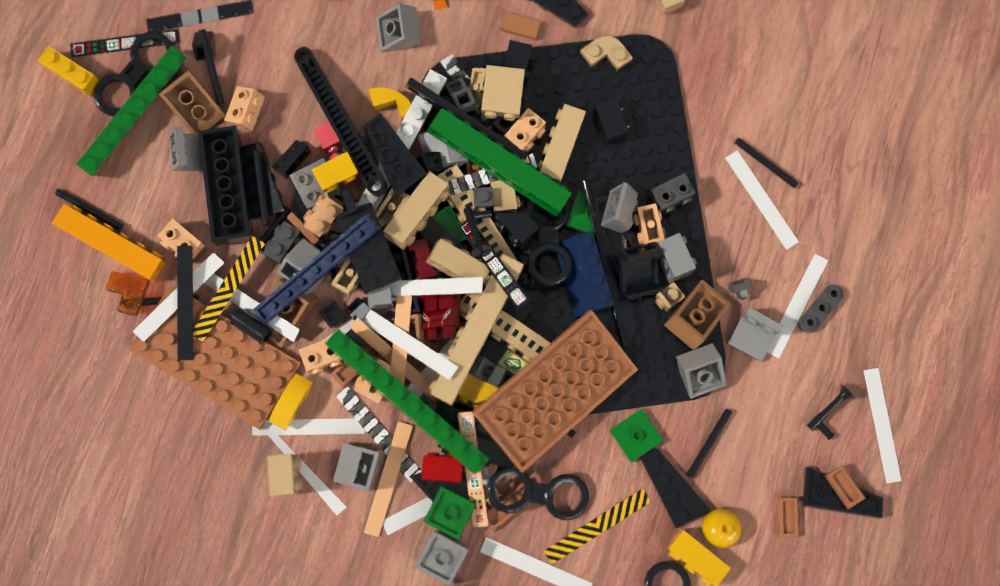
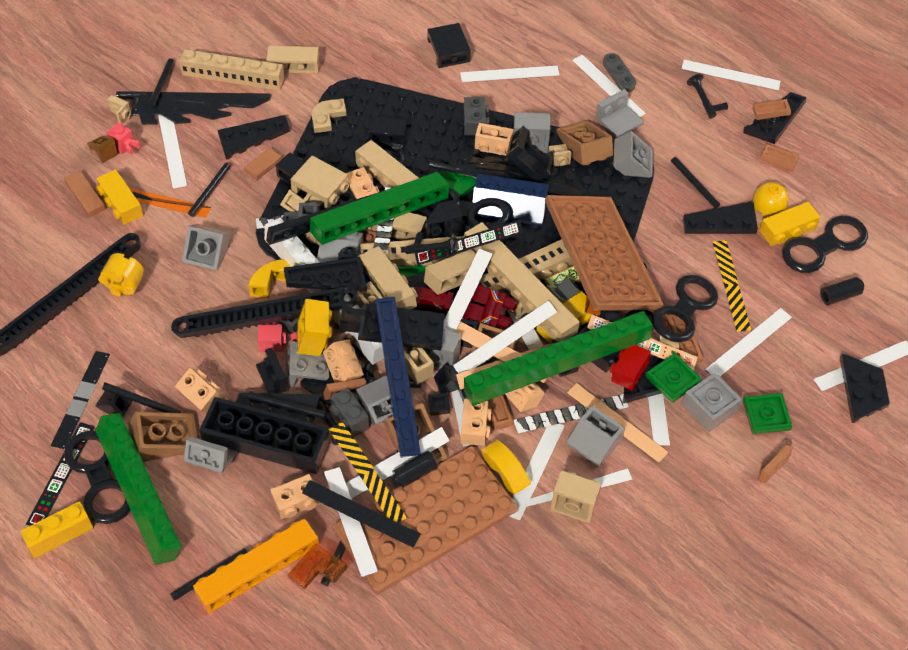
camera: 65 degrees left, 25 degrees down
dark grey plate [473,187,494,209] -> none
light grey slope [601,182,638,233] -> none
green plate [609,409,663,463] -> none
dark grey tile [727,278,752,300] -> none
black bar [734,137,799,188] -> none
none -> black panel [427,23,471,68]

